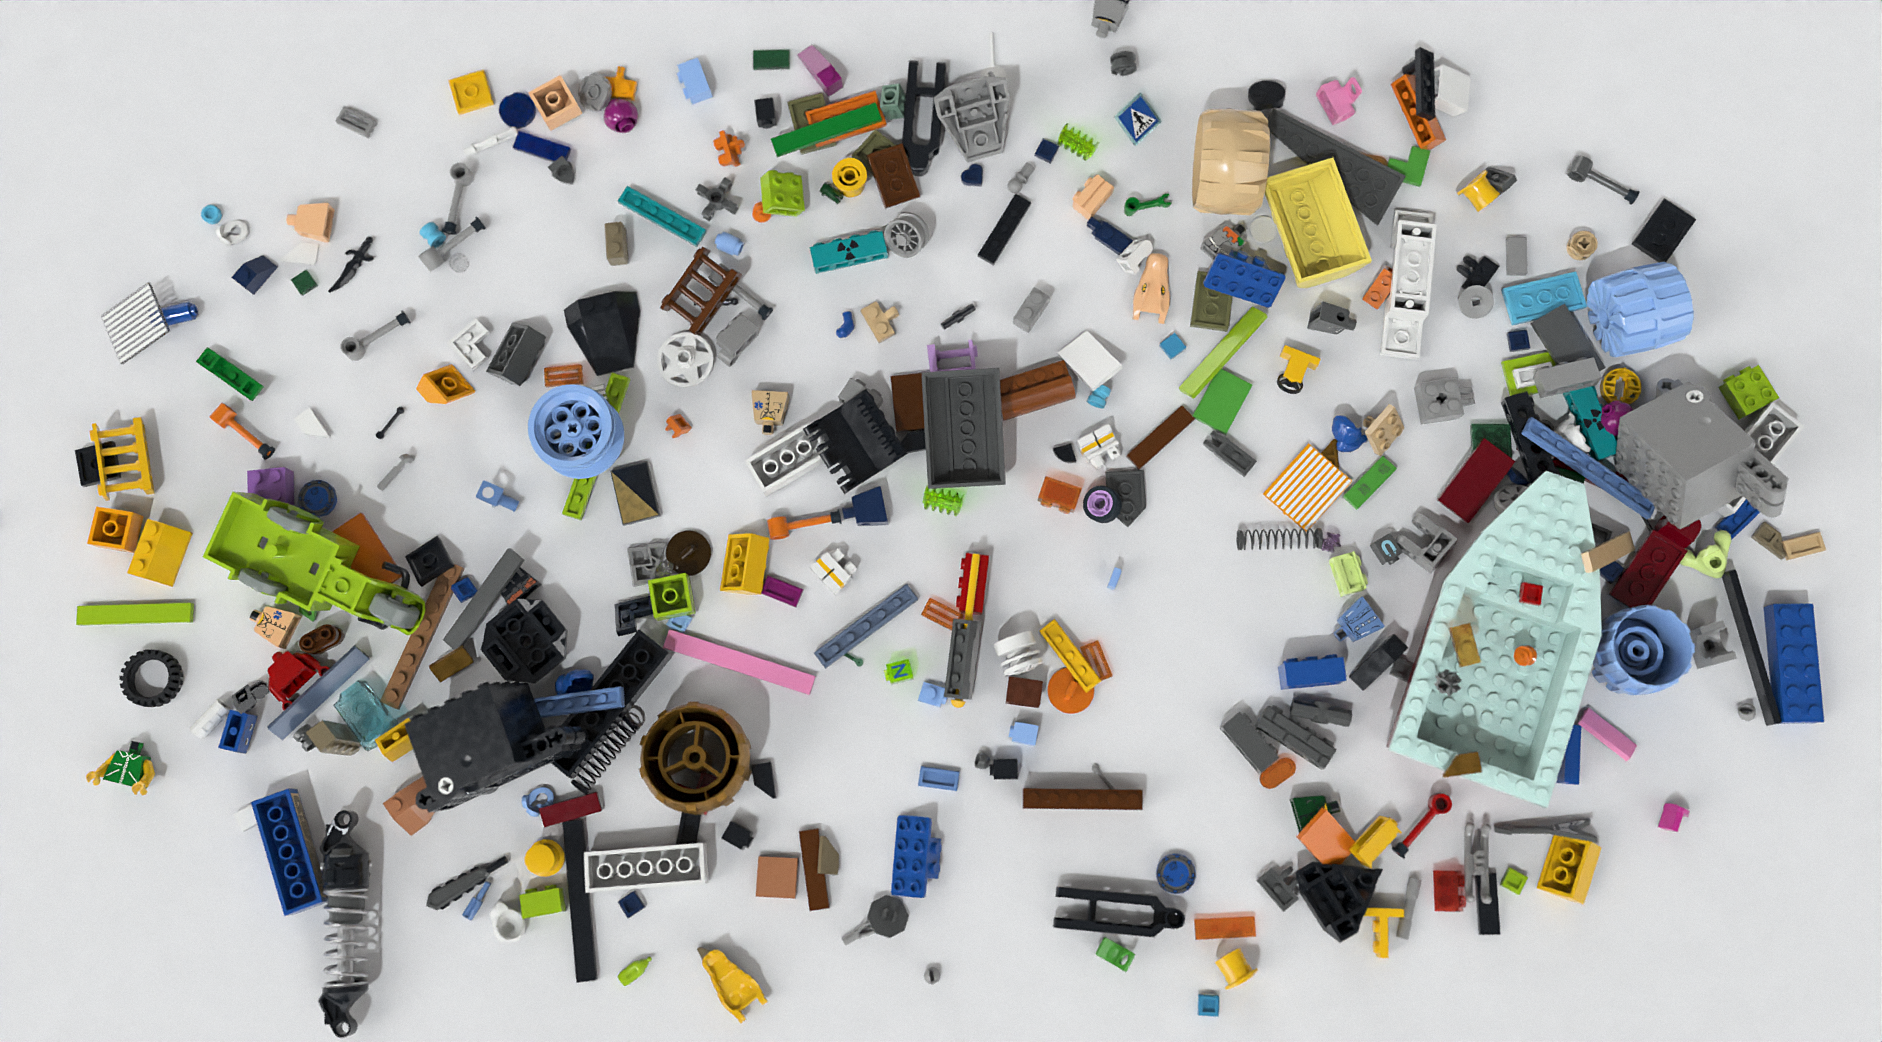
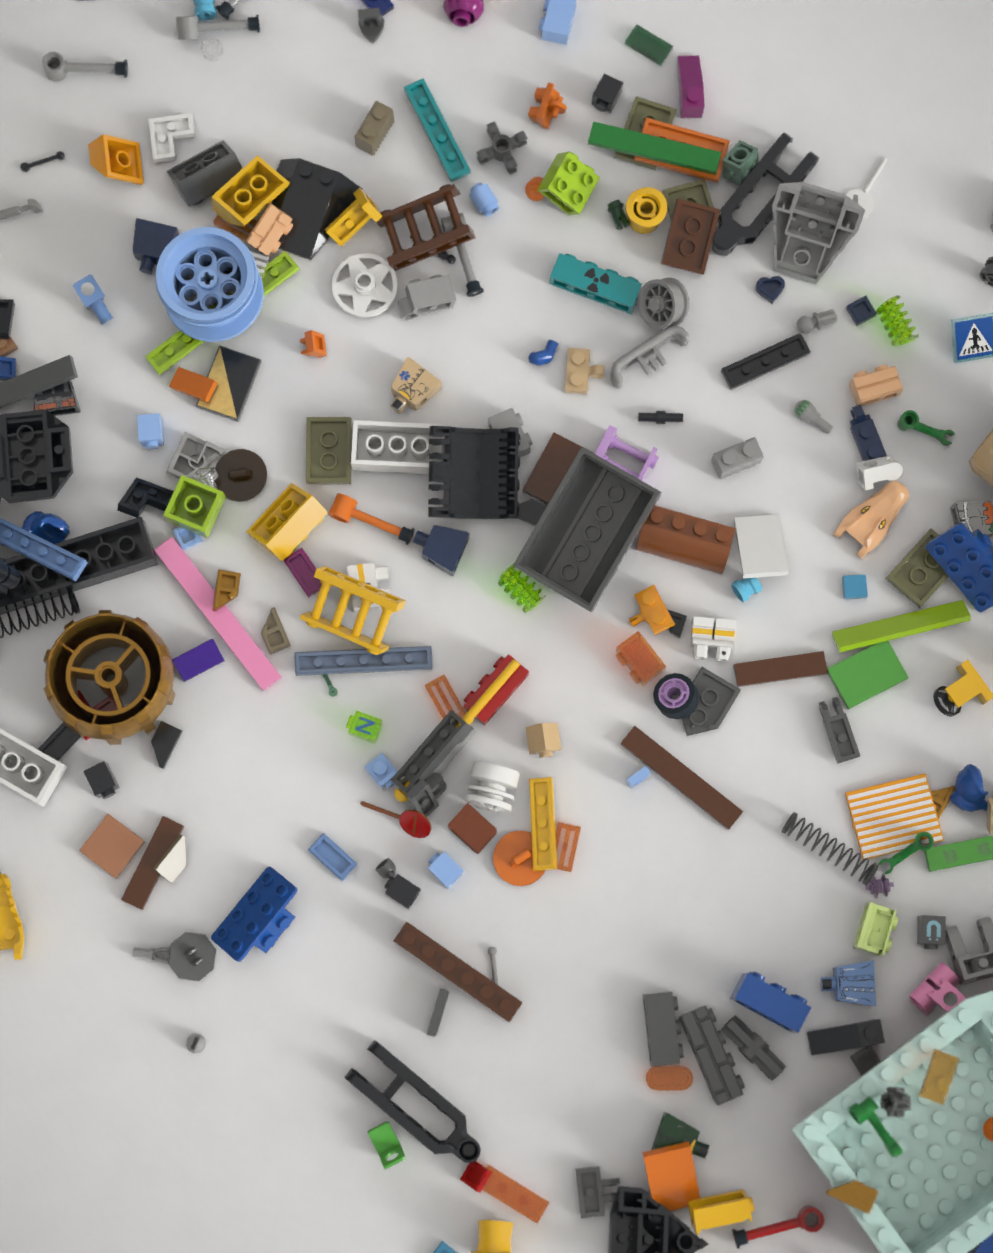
camera: 25 degrees right, 0 degrees up
tile [1156,854,1196,894] -> none
none -> dark blue torso [133,218,180,274]
none -> light blue brick [137,413,164,449]
none -> orange tile [169,367,218,403]
none -> dark purple slope [172,639,225,682]
none -> yellow slope [211,155,290,227]
none -> pearl gold tile [212,569,241,611]
none -> light nougat brick [246,203,293,256]
none -> dark tan tile [261,607,291,655]
none -> yellow fence [300,566,406,655]
none -> olive plate [306,417,352,484]
none -> yellow bracket [325,188,382,247]
none -> red piece [360,801,432,838]
none -> dark grey hinge [406,773,447,817]
none -> dark grey tile [427,989,449,1037]
none -> red tile [460,1161,492,1193]
none -> tan brick [525,723,562,758]
none -> light grey piece [610,326,689,389]
none -> reddish brown tile [620,726,743,830]
none -> light orange plate [629,584,675,635]
none -> light grey piece [794,400,833,434]
none -> green brick [848,1096,903,1158]
none -> green brick [878,831,934,874]
none -> bright pink piece [909,962,966,1016]

